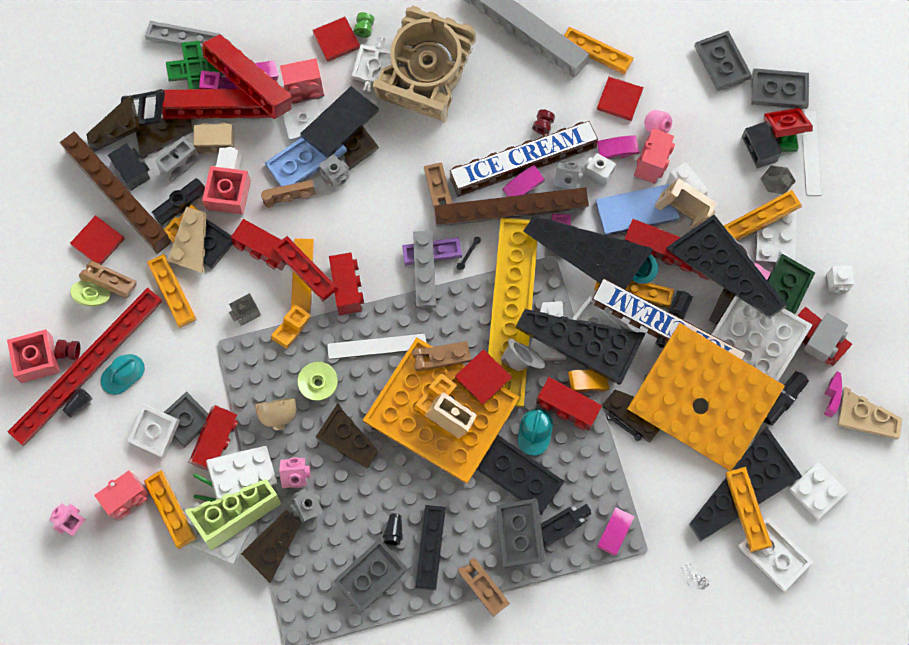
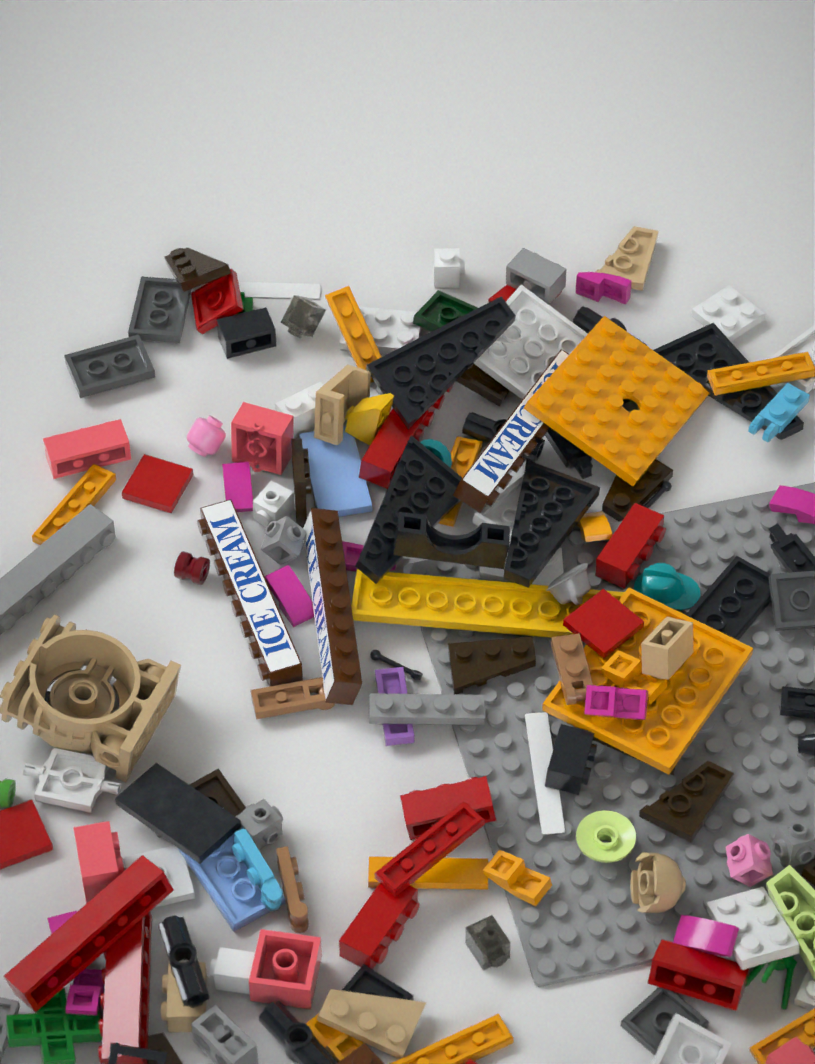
camera: 90 degrees left, 20 degrees down
none -> coral brick [43,419,131,479]
none -> black piece [158,915,209,1008]
none -> dark brown wing [164,247,231,292]
none -> medium azure hinge [232,828,283,911]
none -> dark brown wing [291,438,311,528]
none -> yellow slope [345,393,394,446]
none -> black arch [393,512,510,569]
none -> dark brown wing [448,637,536,694]
none -> black brick [545,724,598,795]
none -> dark pink slope [584,685,648,720]
none -> dark pink slope [673,915,739,957]
none -> medium azure hinge [748,383,810,442]

